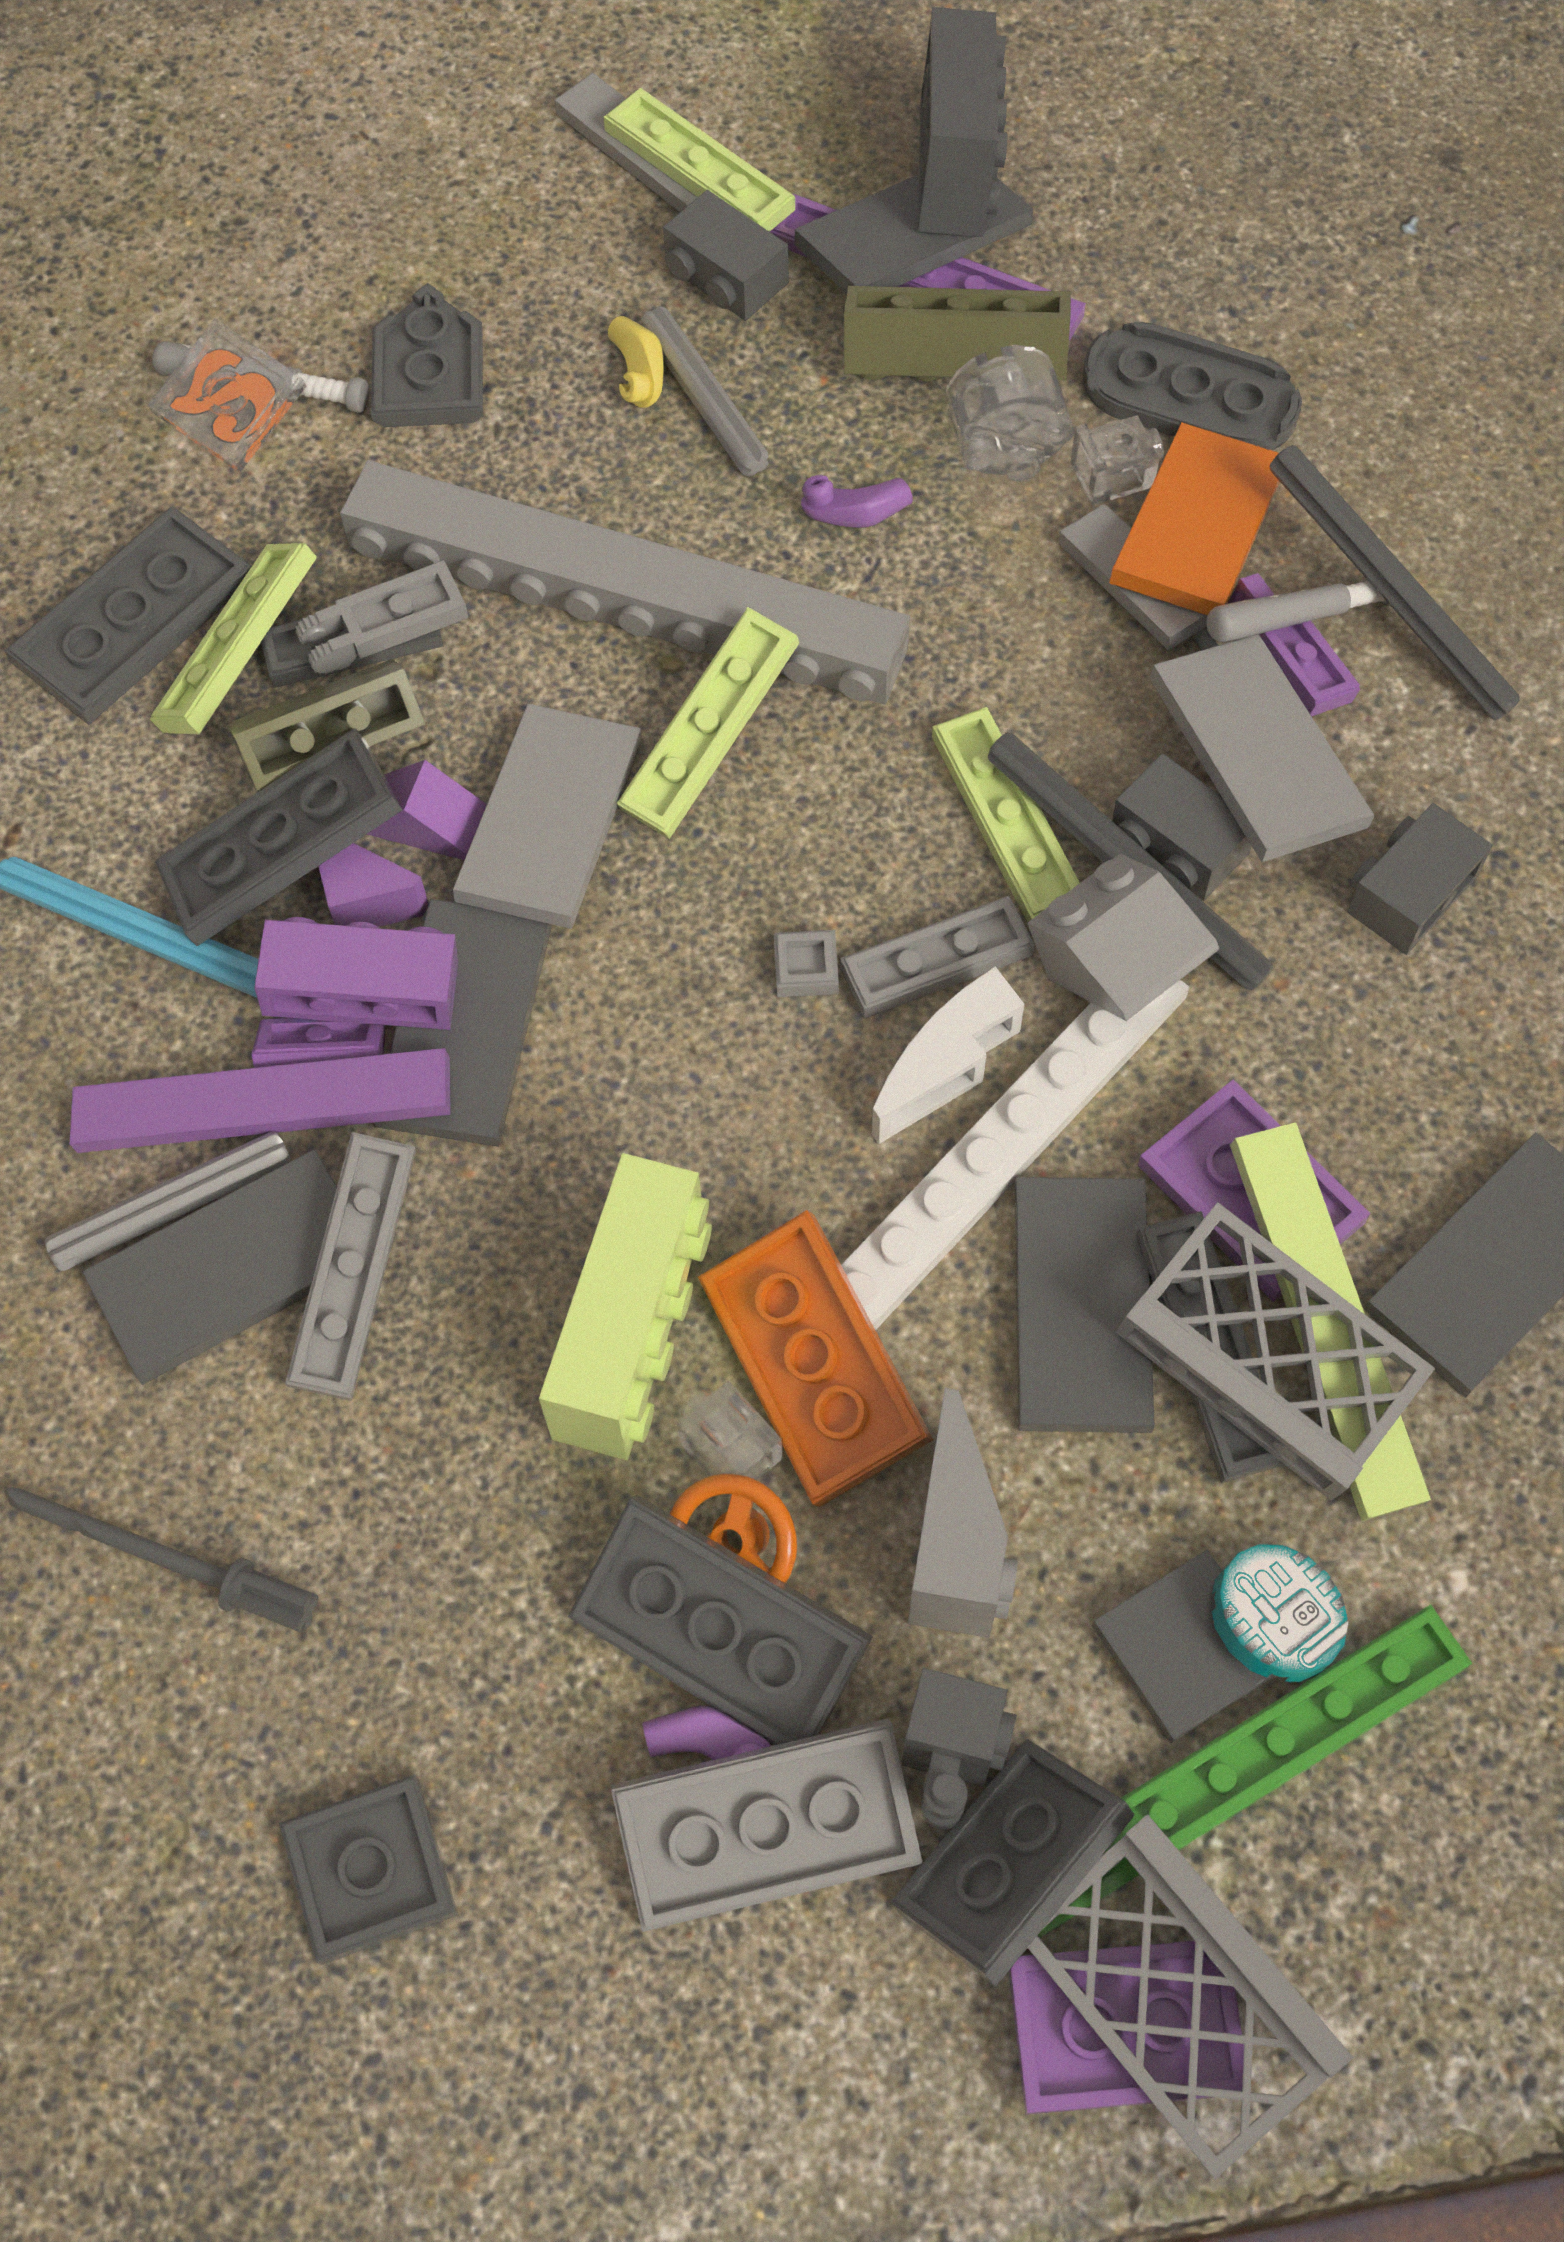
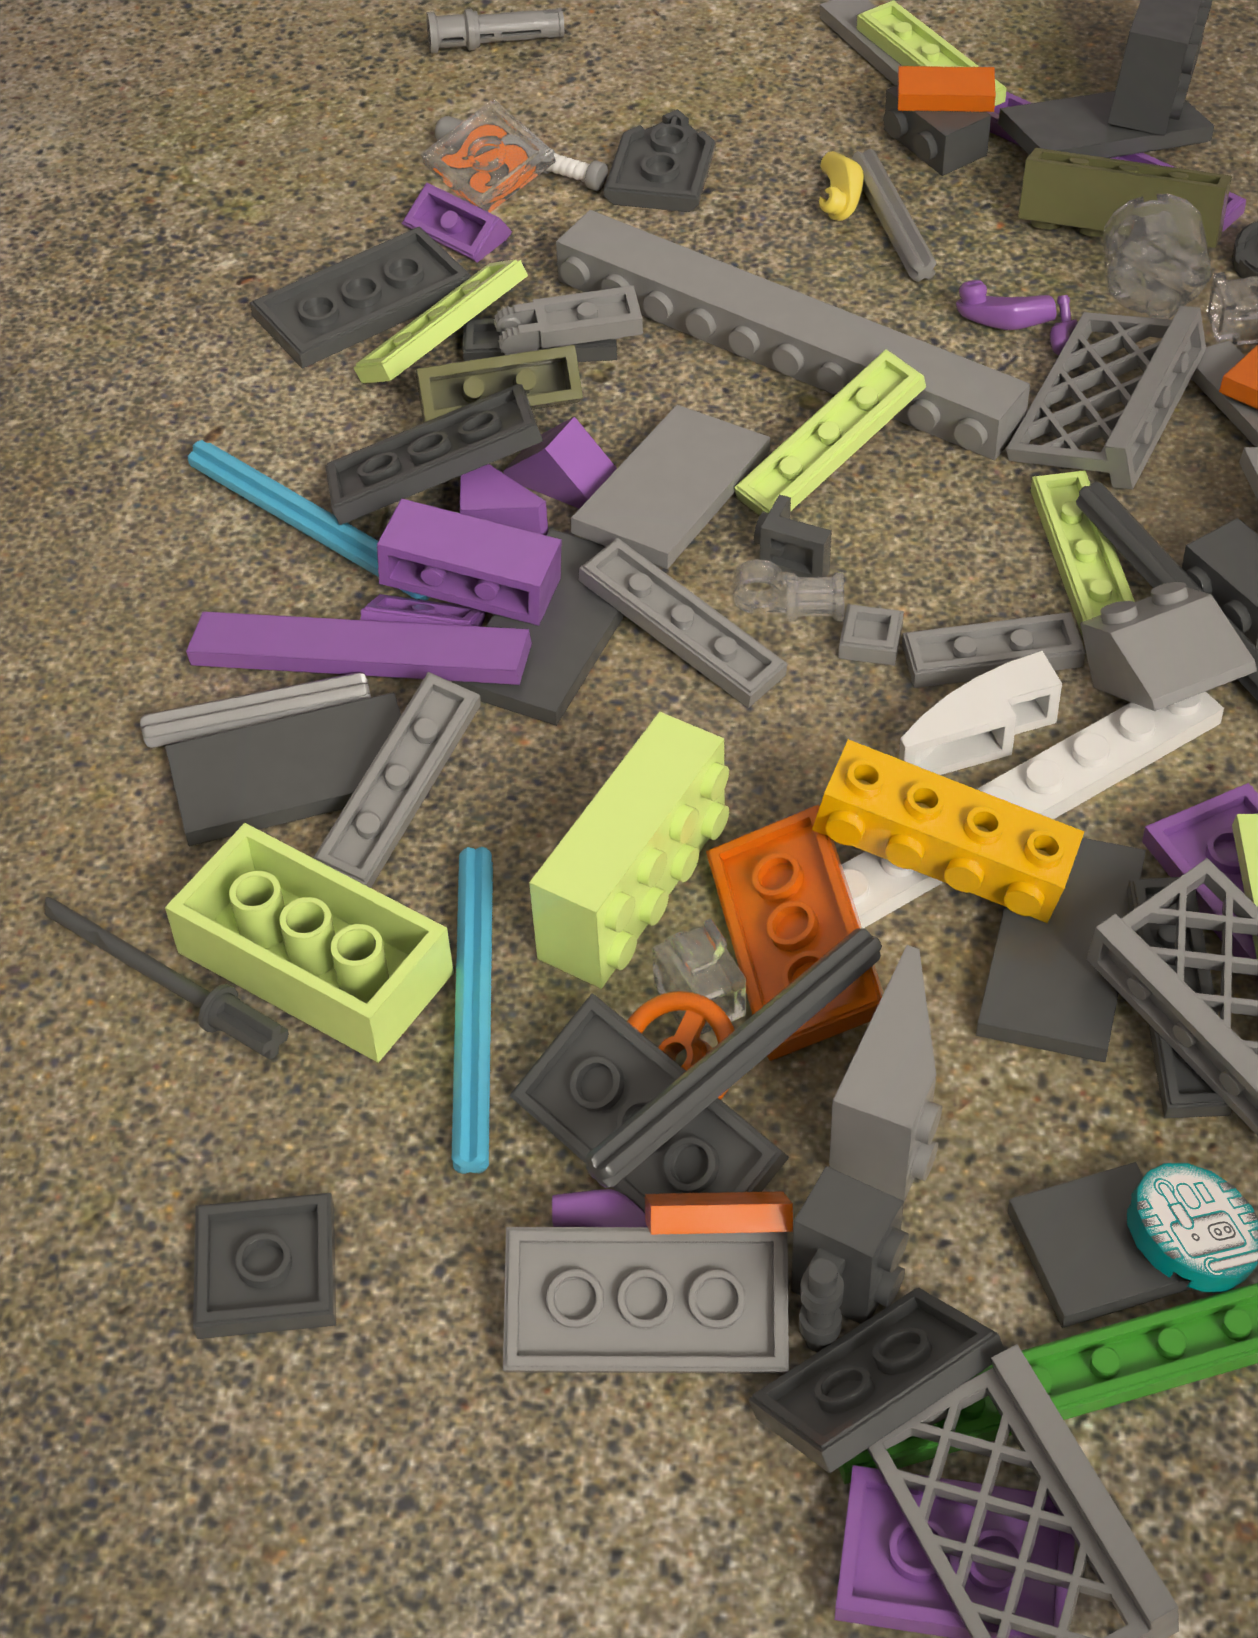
camera: 15 degrees right, 15 degrees down
none -> yellowish green brick [165,823,454,1063]
none -> medium lavender slope [401,182,512,263]
none -> light grey pin [426,7,565,54]
none -> medium azure axle [451,847,493,1174]
none -> light grey tile [578,538,788,708]
none -> dark grey axle [586,928,882,1188]
none -> orange tile [645,1191,793,1235]
none -> clear connector [733,559,844,622]
none -> dark grey bracket [754,495,832,585]
none -> yellow brick [812,739,1084,923]
none -> orange tile [898,66,996,112]
none -> light grey fence [1006,306,1206,490]
none -> medium lavender piece [1050,295,1078,355]

